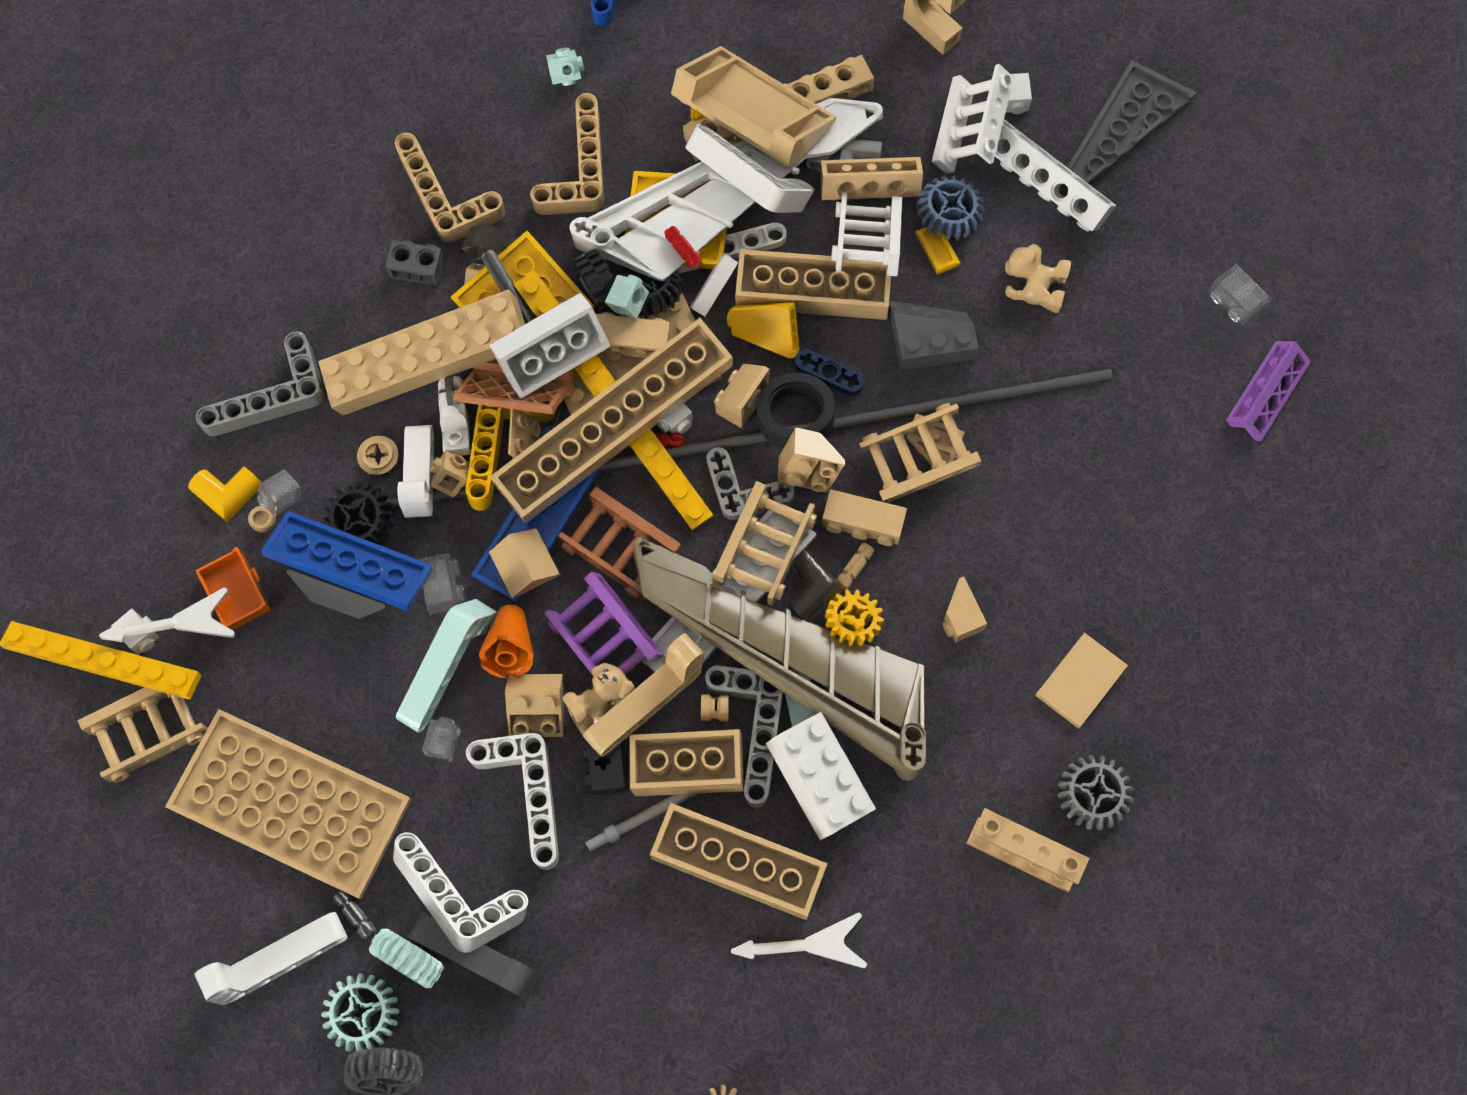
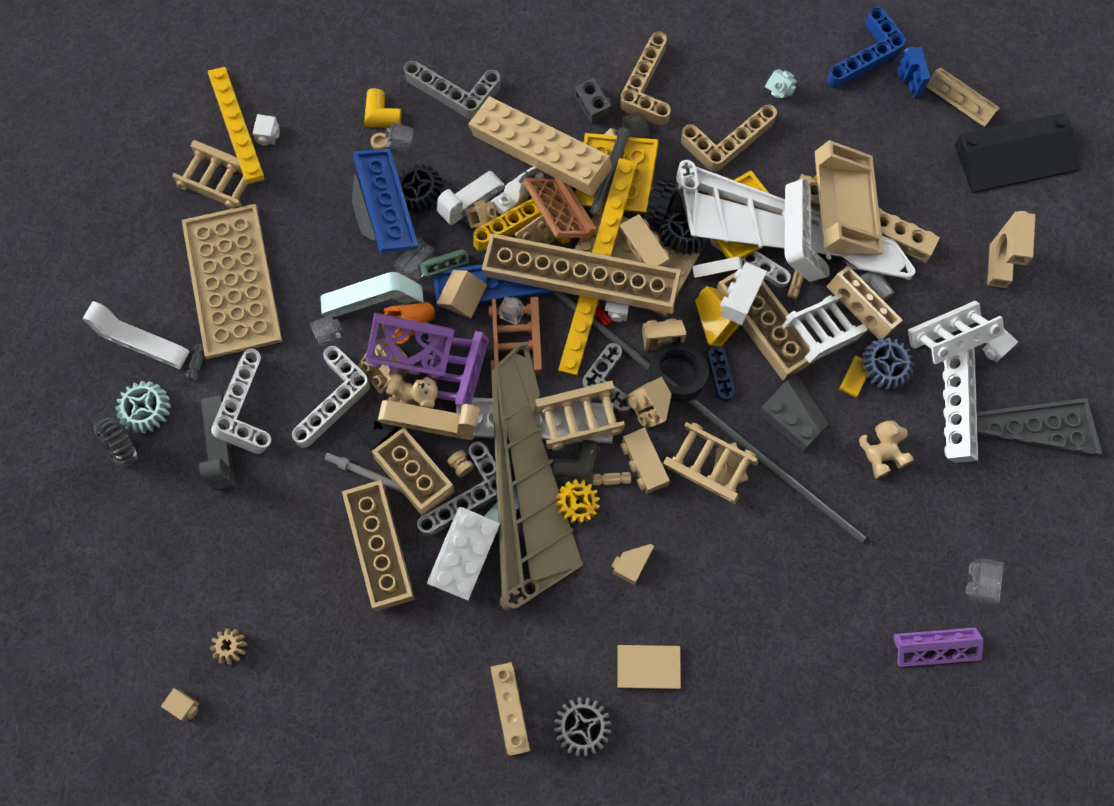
camera: 50 degrees right, 0 degrees up
white piece [99,588,235,642] -> none
orange container [195,547,271,631] -> none
tan gear [357,436,399,476] -> none
light aqua gear [369,929,444,988] -> none
white brick [489,293,611,399] -> none
light aqua brick [605,275,649,319] -> none
red axle [664,226,702,269] -> none
white piece [731,913,867,968] -> none
none -> medium lavender fence [365,313,455,379]
none -> sand green piece [420,249,469,276]
none -> clear brick [499,296,525,325]
none -> white brick [720,262,767,325]
none -> tan axle [787,270,804,299]

